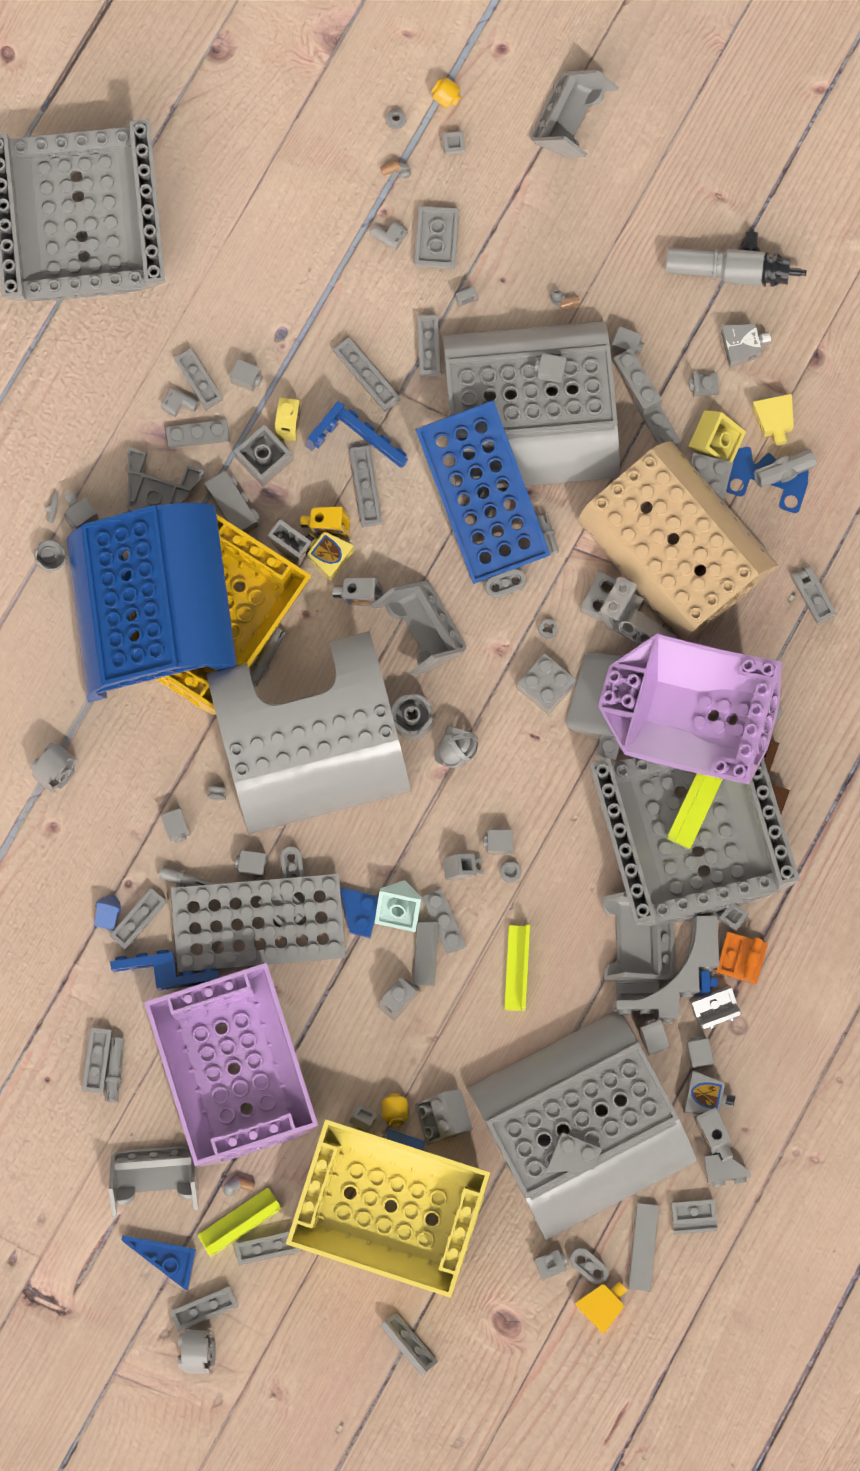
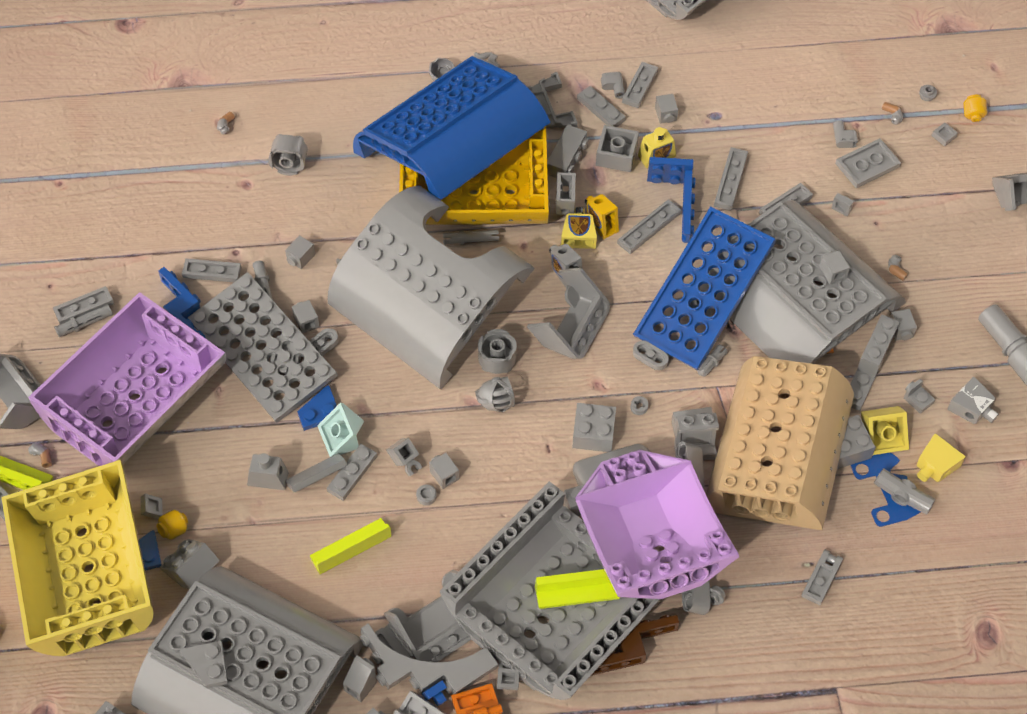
camera: 50 degrees right, 20 degrees down
tile [94,895,121,931] -> none

